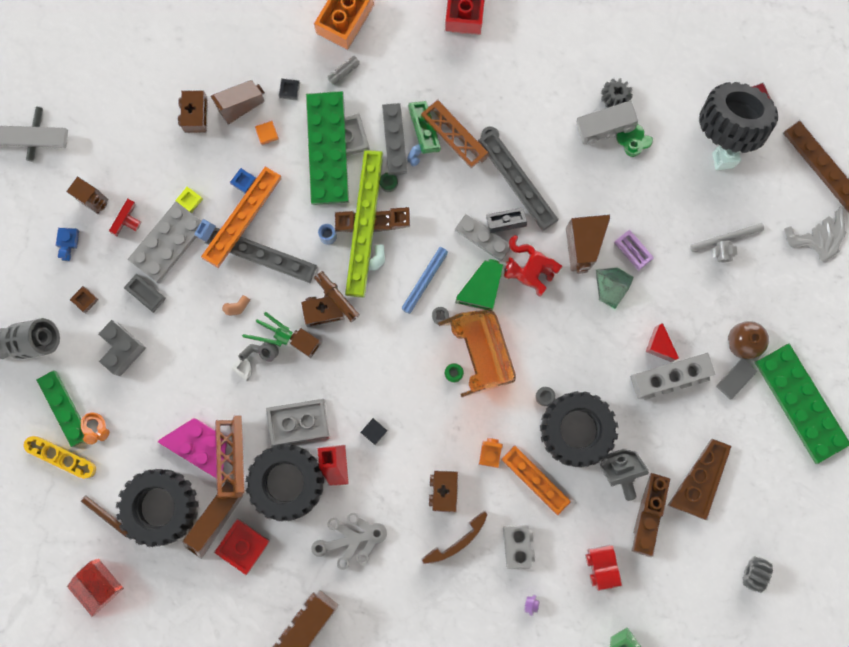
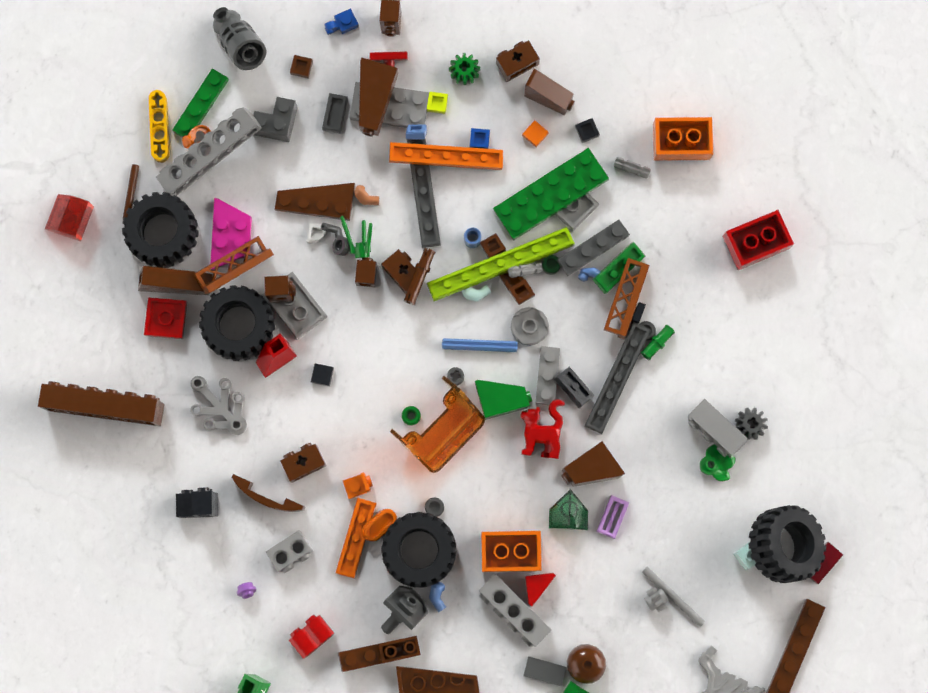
camera: 65 degrees right, 0 degrees up
none -> light grey brick [156,107,262,196]
none -> black brick [176,487,218,518]
none -> reddish brown brick [264,275,296,303]
none -> reddish brown wing [275,183,355,221]
none -> reddish brown slope [359,57,398,137]
none -> orange tile [362,509,397,541]
none -> medium blue arm [429,582,446,613]
none -> green gear [449,53,480,85]
none -> orange brick [481,531,542,572]
none -> light grey axle [508,262,543,278]
none -> light grey tile [511,307,549,346]
none -> black tile [631,302,646,324]
none -> green pin [641,325,675,360]

